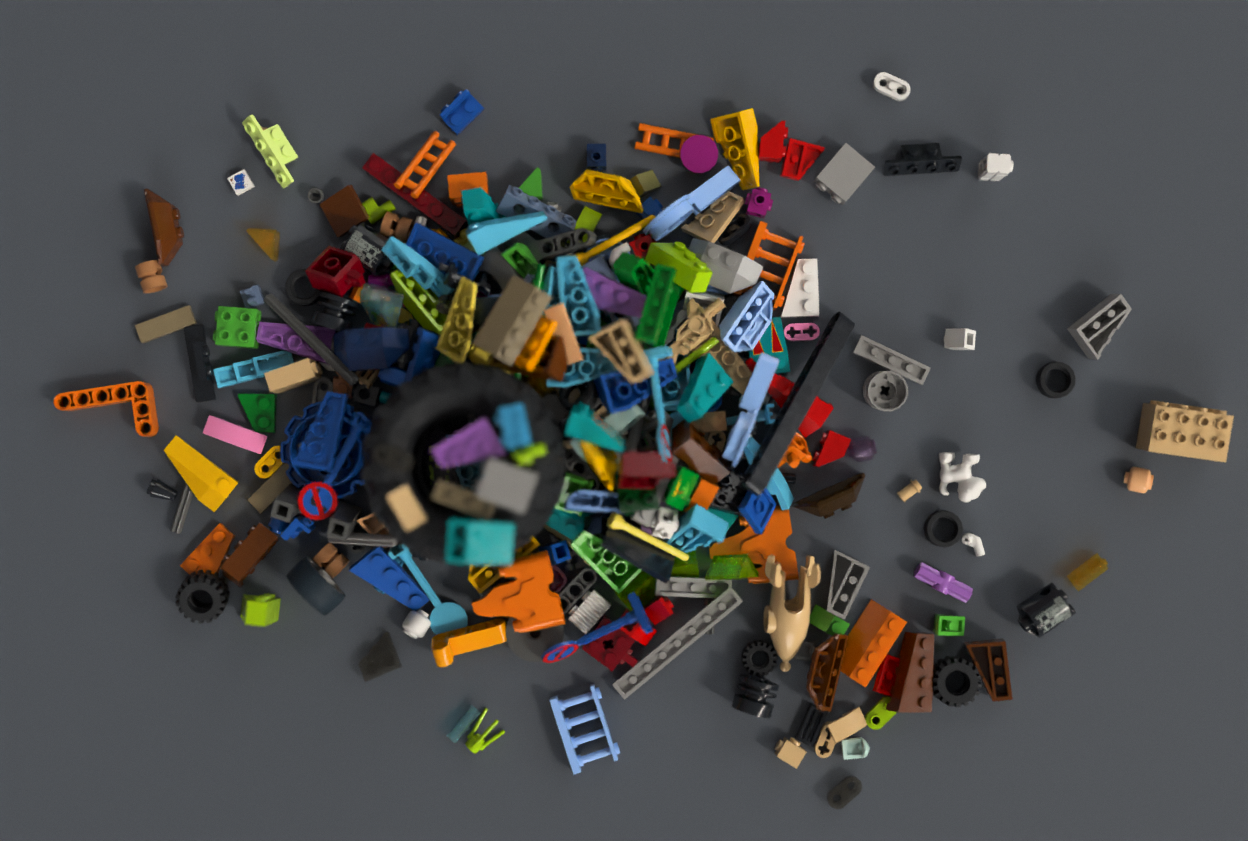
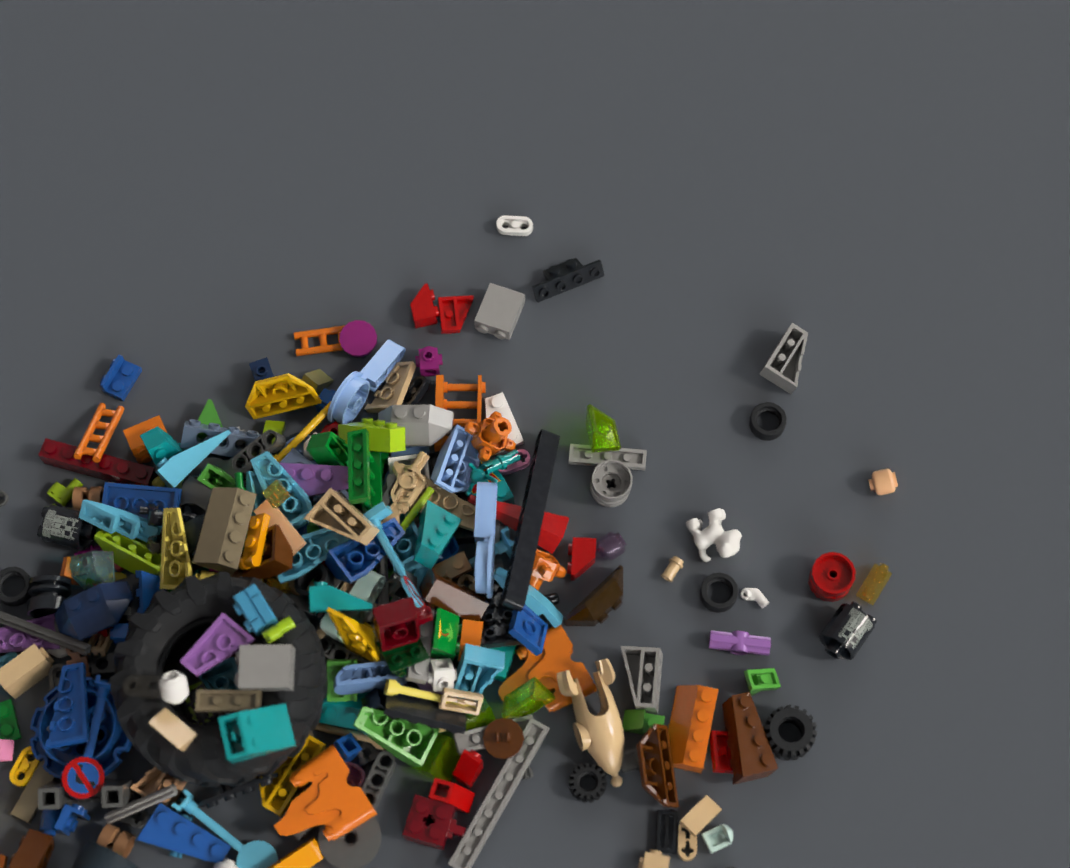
camera: 15 degrees left, 20 degrees down
dark red hinge [305,246,366,297] -> none
reddish brown tile [320,185,370,237] -> none
blue piece [541,592,654,663] -> none
white brick [568,589,611,635] -> none
yellow wedge [710,108,759,190] -> none
black wheel [732,674,779,718] -> none
lime plate [865,696,897,730] -> none
white brick [944,328,976,350] -> none
reddish brown wedge [964,638,1013,702] -> none
white brick [978,153,1013,181] -> none
tan brick [1136,400,1234,462] -> none
none -> white head [159,671,189,704]
none -> clear yellow tile [262,479,291,509]
none -> tan tile [438,687,484,715]
none -> orange piece [464,411,516,462]
none -> teal plant [466,463,498,496]
none -> teal pin [481,449,520,474]
none -> reddish brown piece [483,718,524,759]
none -> clear neon green slope [586,404,621,453]
none -> red wheel [808,552,856,602]

